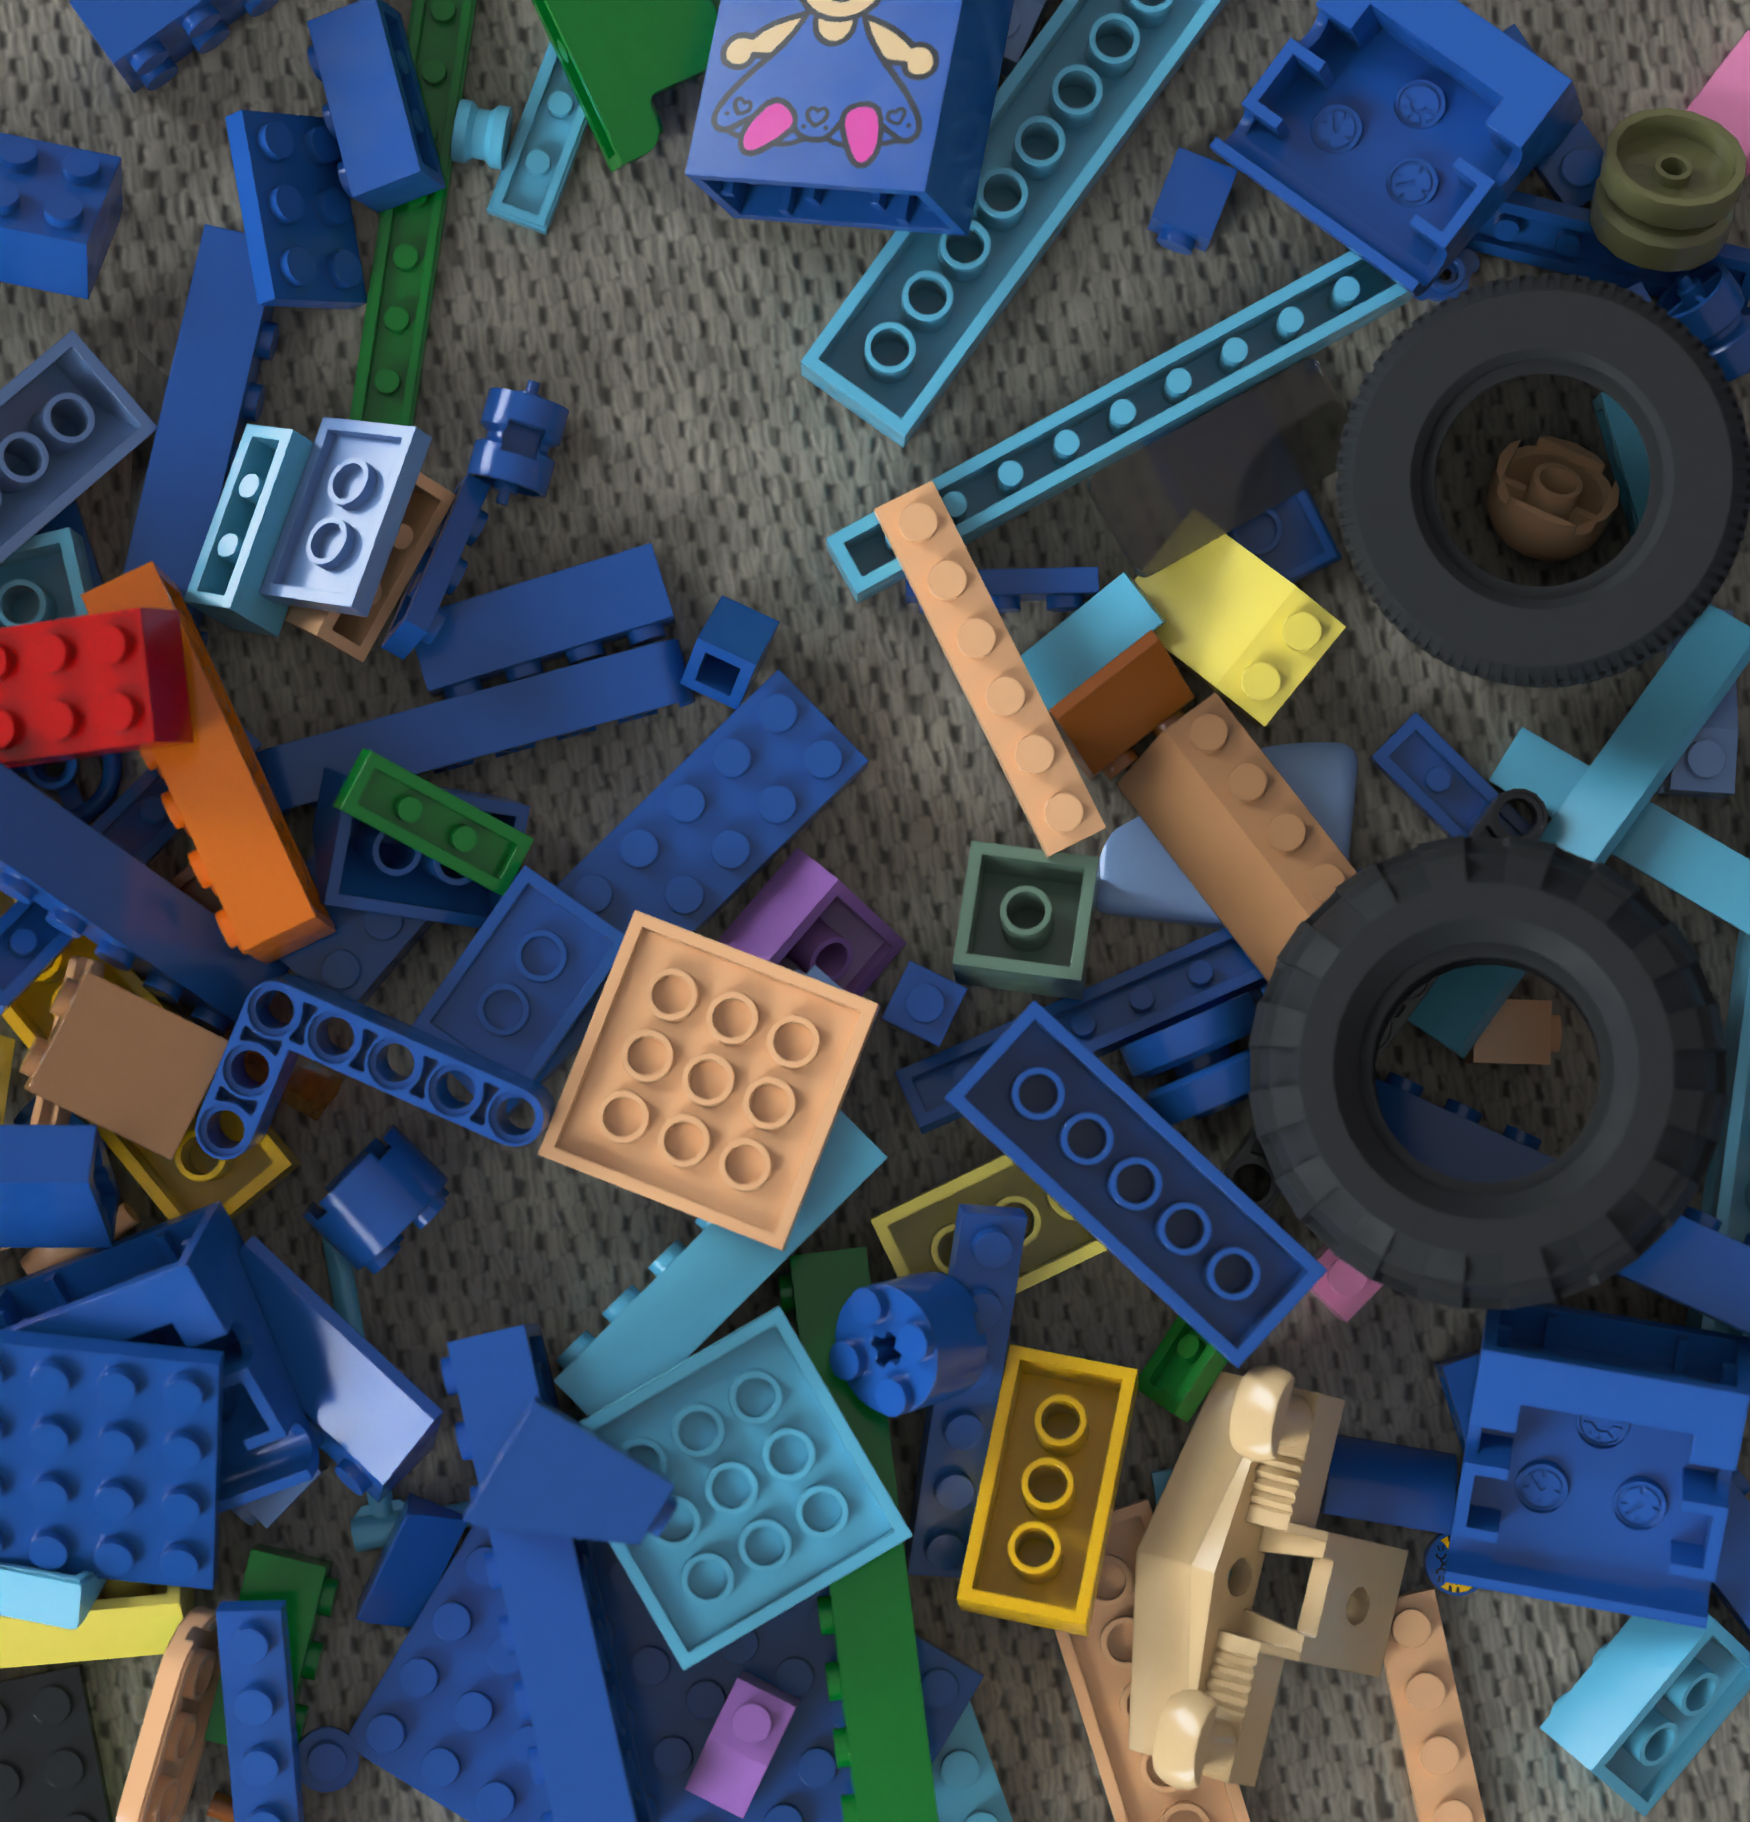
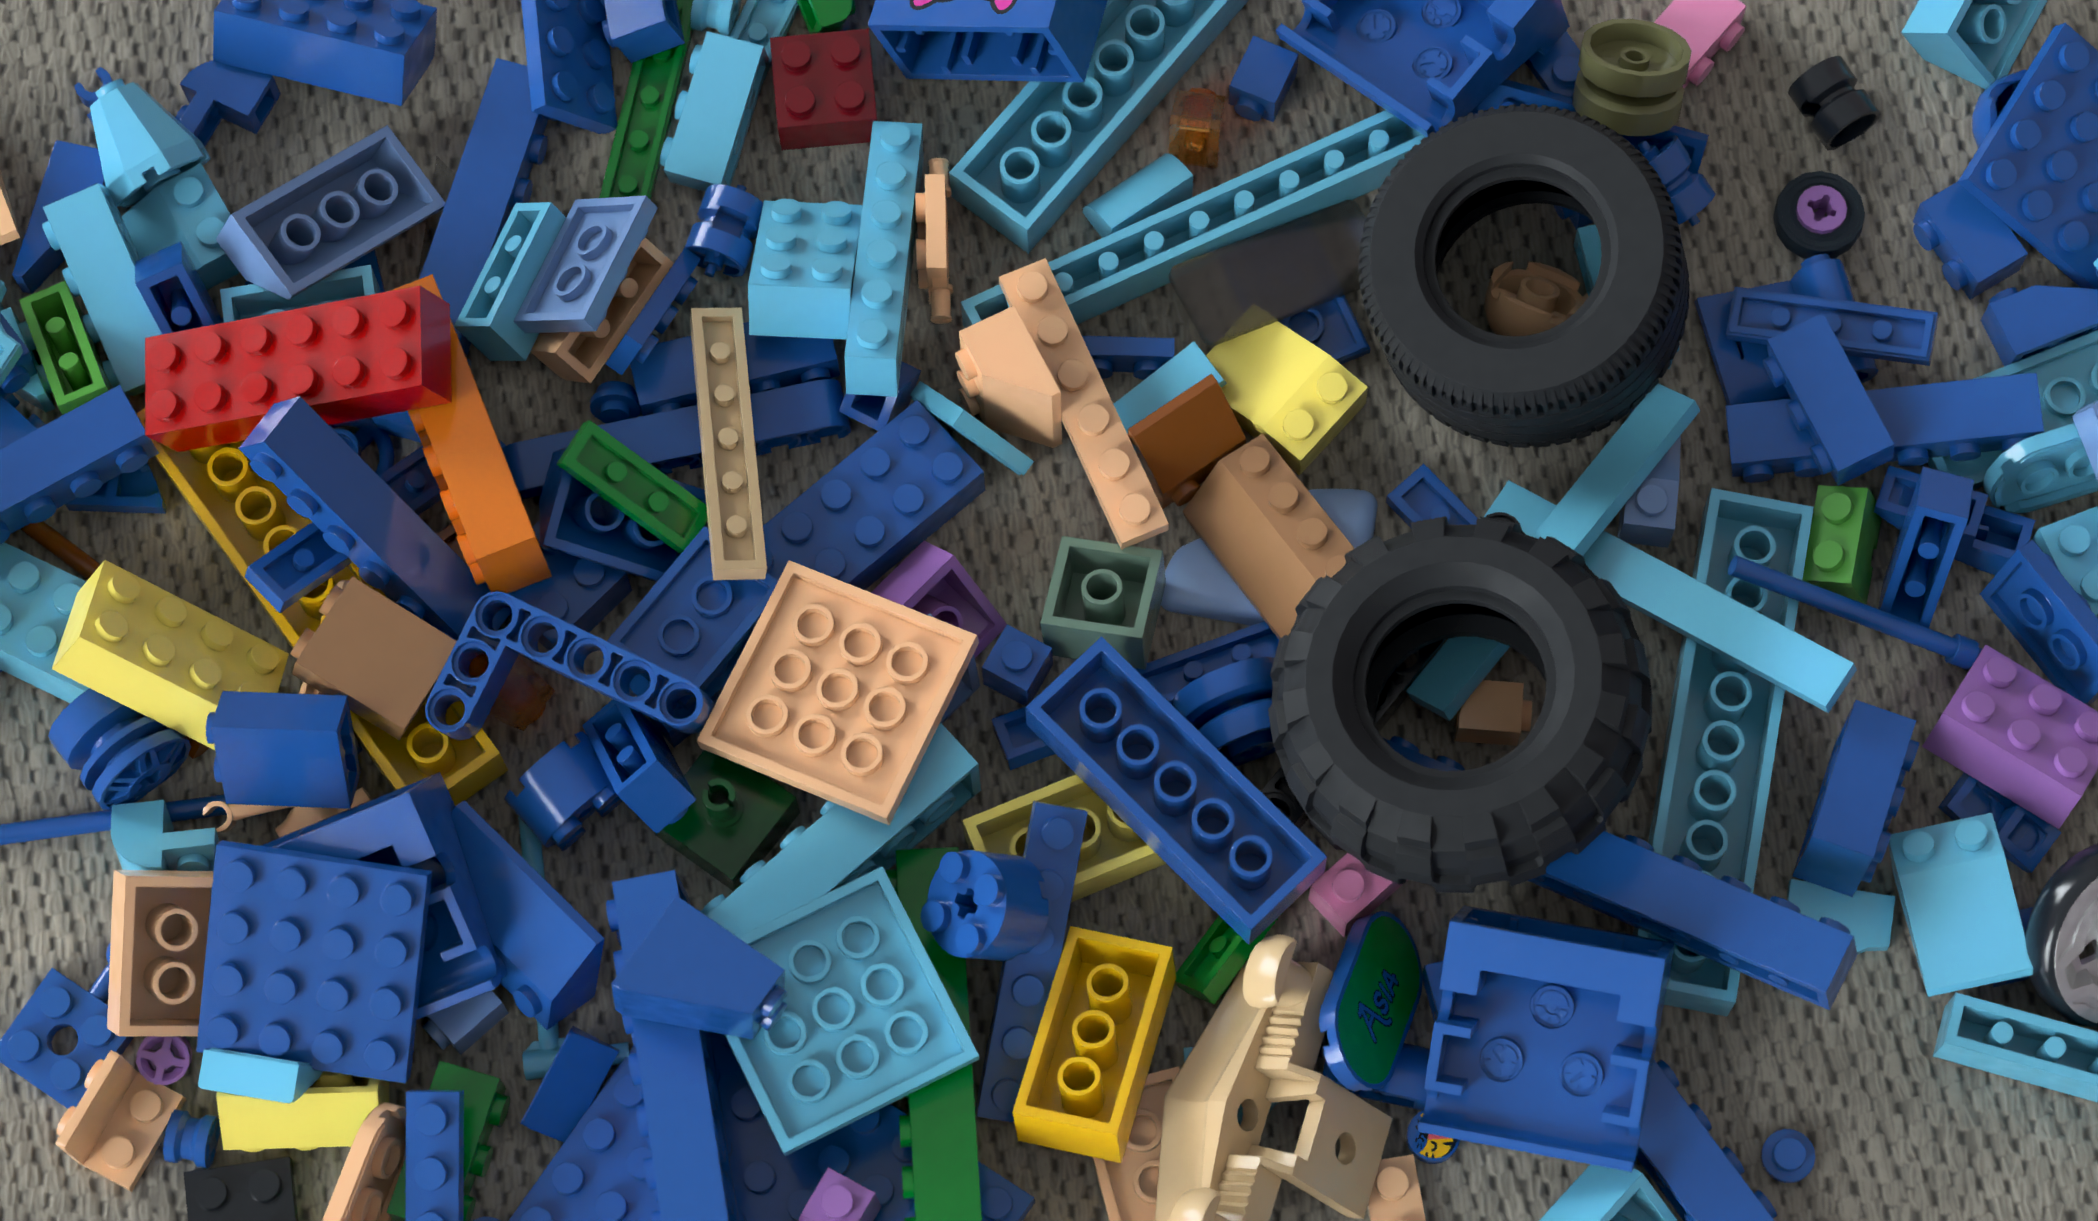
camera: 15 degrees right, 15 degrees down
none -> blue brick [582,699,697,834]
none -> blue plate [590,381,641,424]
none -> dark green brick [654,750,800,892]
none -> medium azure brick [660,31,770,191]
none -> tan plate [690,307,767,580]
none -> medium azure brick [748,199,863,340]
none -> dark red brick [770,28,878,151]
none -> medium azure brick [844,121,924,397]
none -> medium azure tile [910,381,1034,476]
none -> light nougat plate [915,158,953,324]
none -> light nougat slope [955,305,1062,448]
none -> medium azure brick [1083,153,1193,238]
none -> clear orange slope [1169,88,1226,168]
none -> green tile [1319,911,1422,1092]

